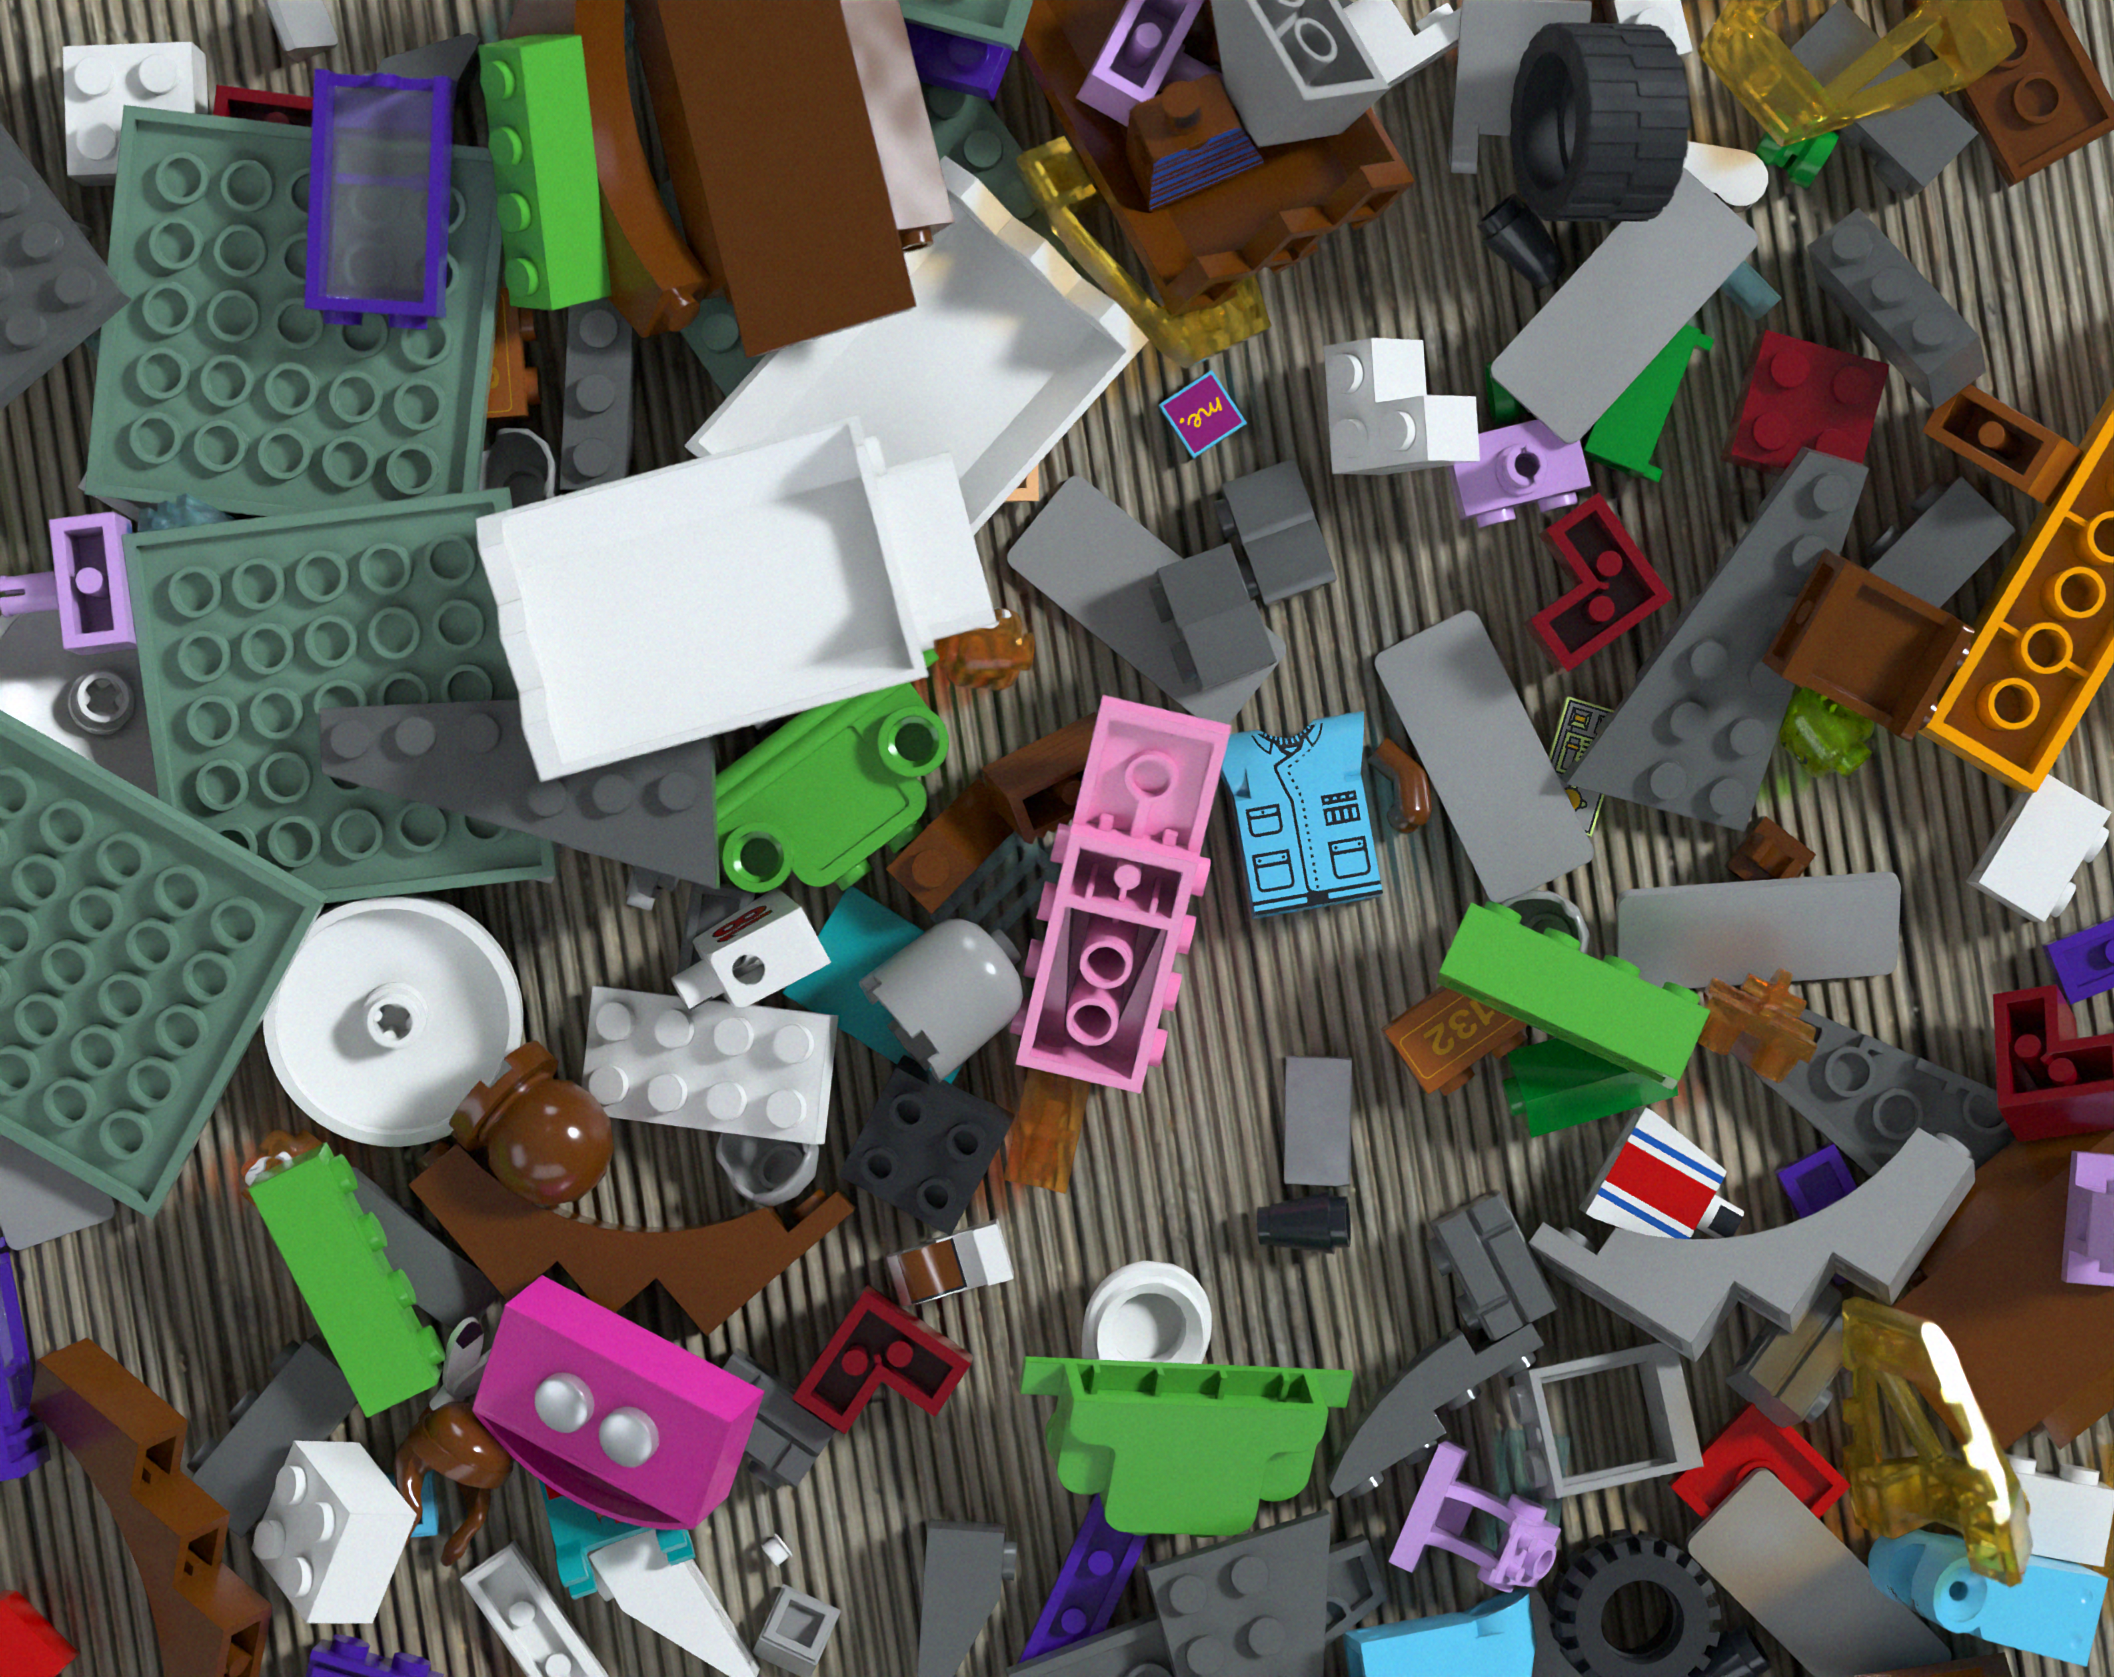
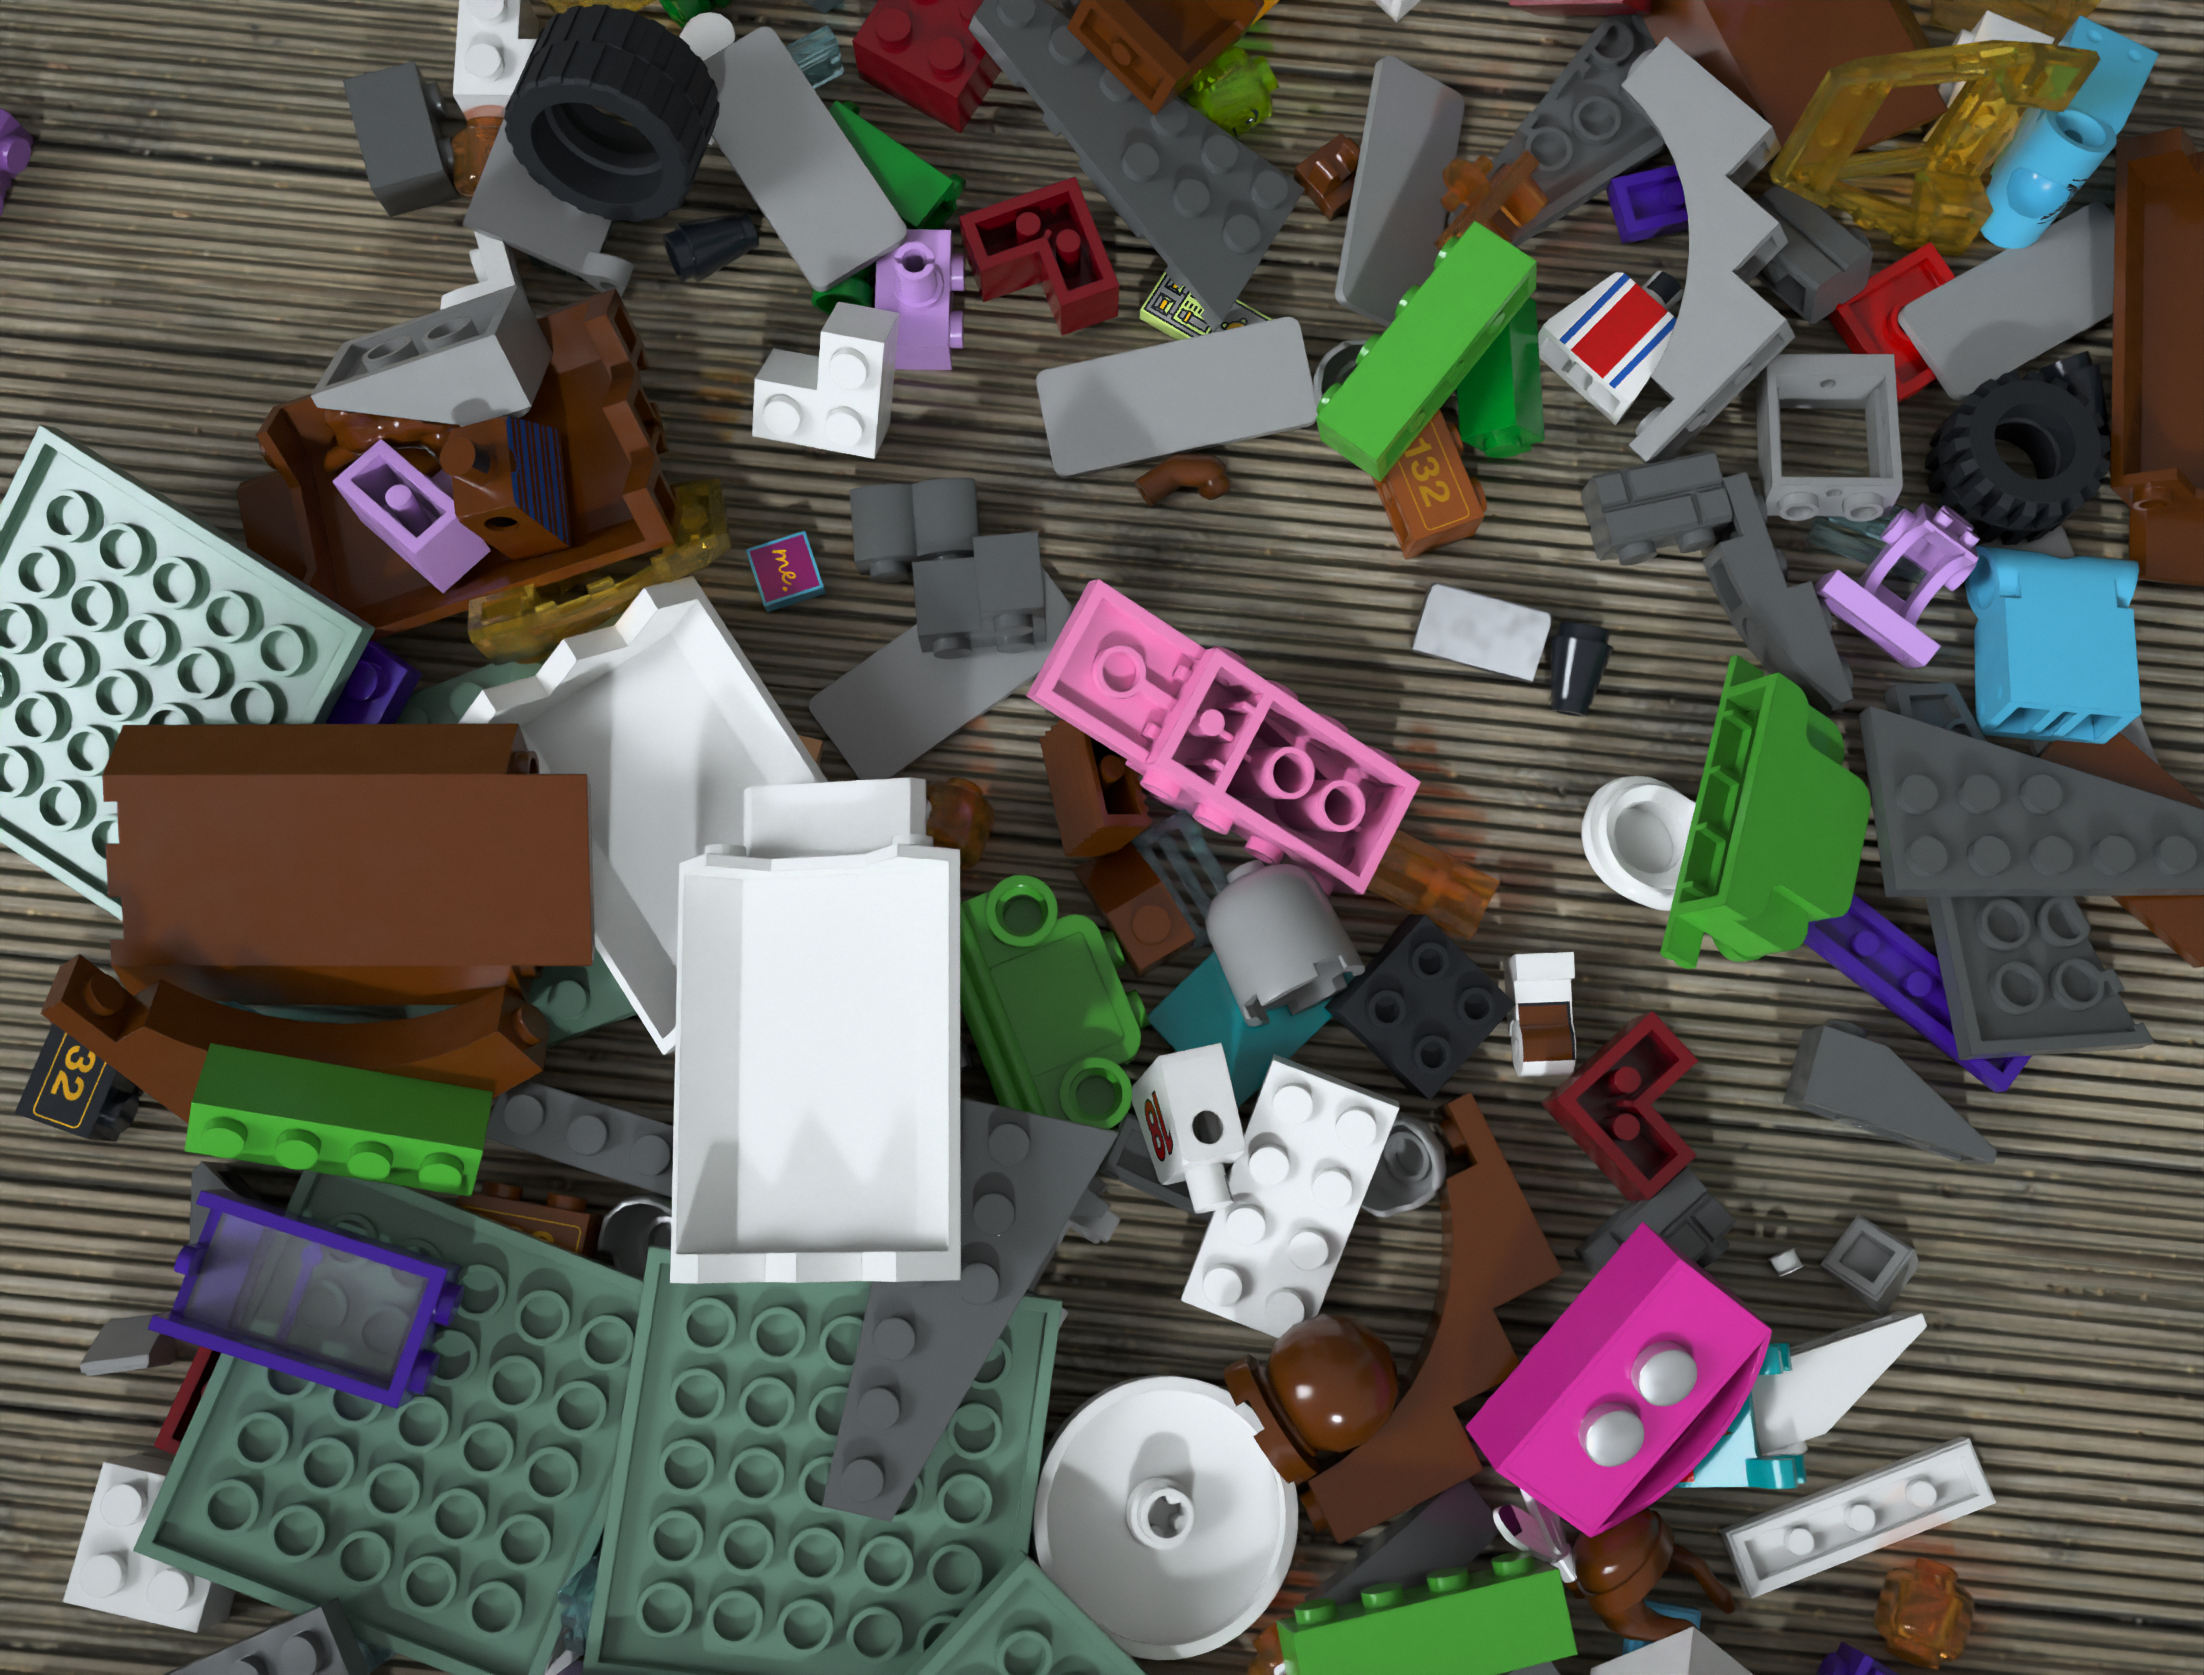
camera: 80 degrees left, 10 degrees down
medium azure piece [1220,711,1383,919] -> none

